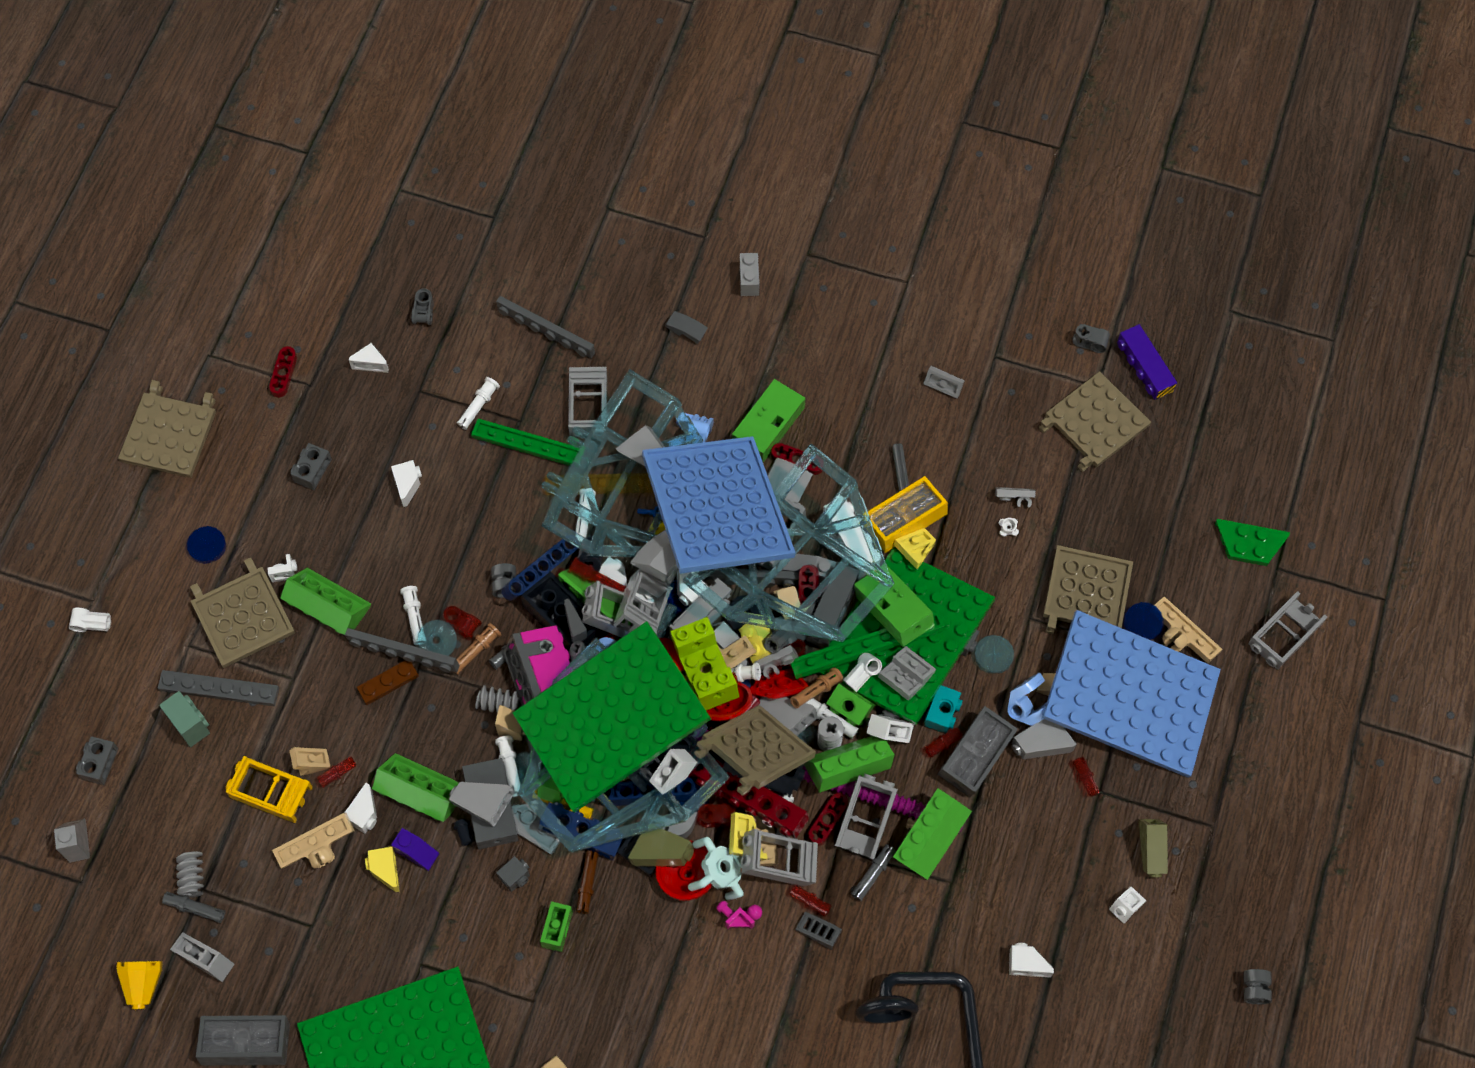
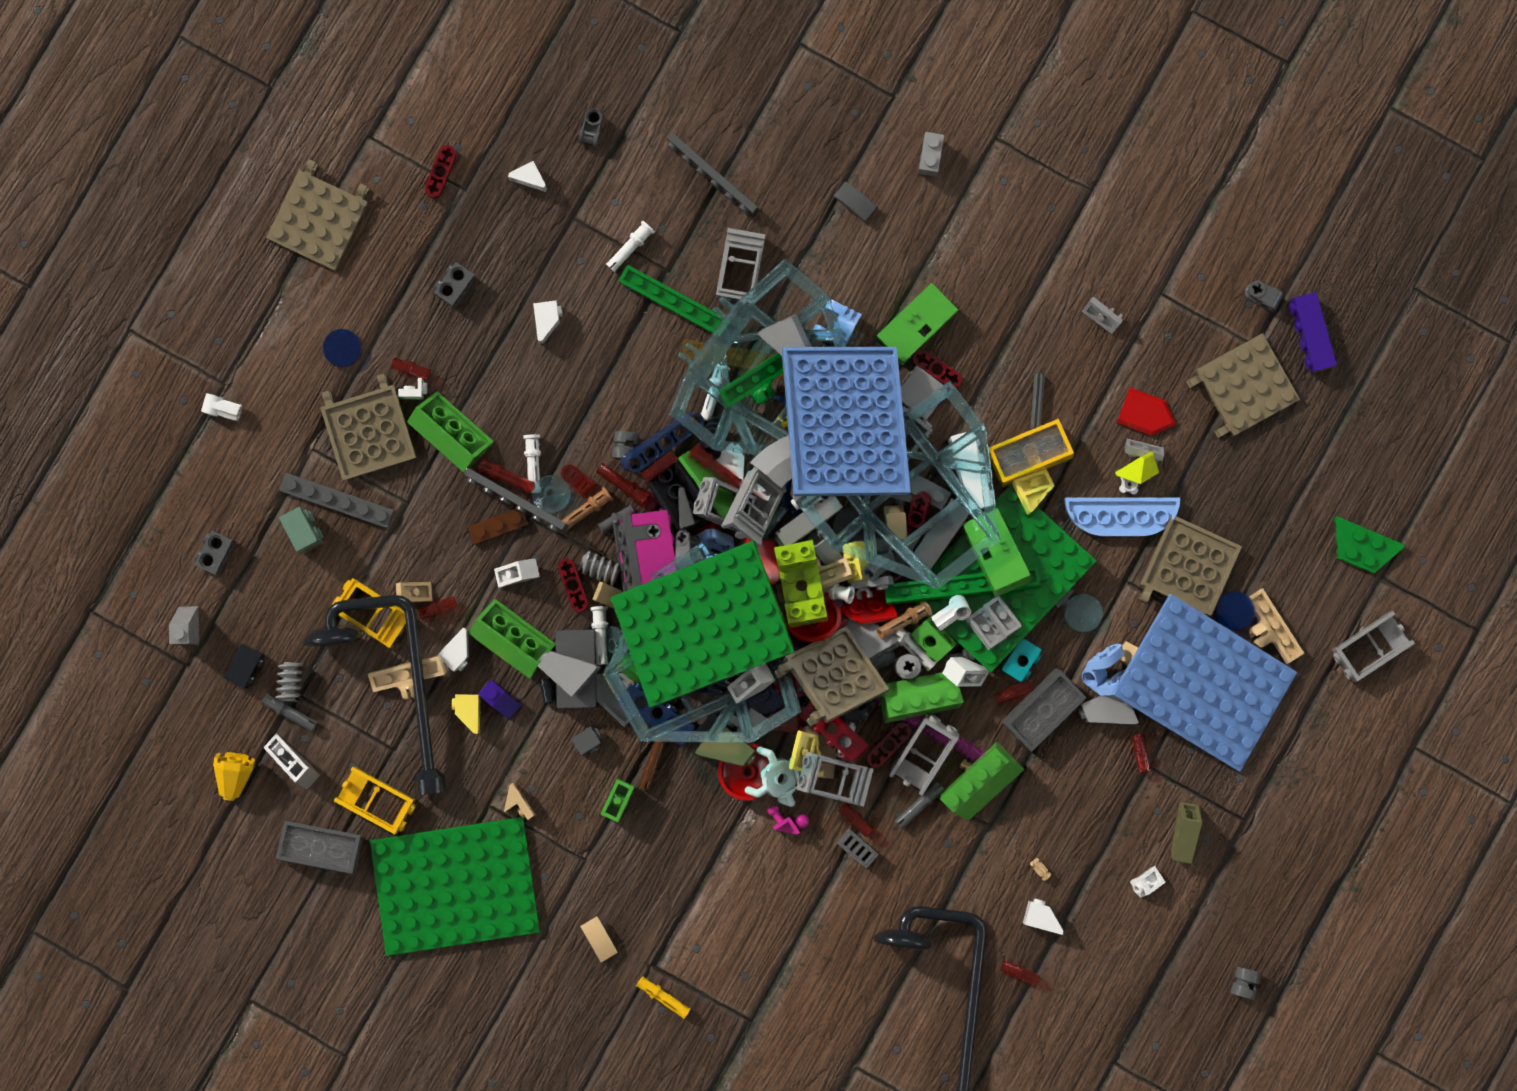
camera: 10 degrees right, 20 degrees up
none -> black brick [223,644,265,689]
none -> black piece [303,595,447,795]
none -> yellow door [334,766,416,834]
none -> clear red pin [391,357,431,381]
none -> clear red pin [477,458,535,493]
none -> white slope [494,558,540,588]
none -> tan slope [504,783,536,820]
none -> dark red beam [558,559,588,612]
none -> clear red pin [596,463,651,507]
none -> clear red axle [641,451,677,483]
none -> green plate [718,353,784,407]
none -> clear red axle [1000,960,1040,985]
none -> tan piece [1030,858,1051,881]
none -> light blue plate [1064,498,1180,536]
none -> neon yellow slope [1115,451,1159,484]
none -> red tile [1116,387,1176,436]

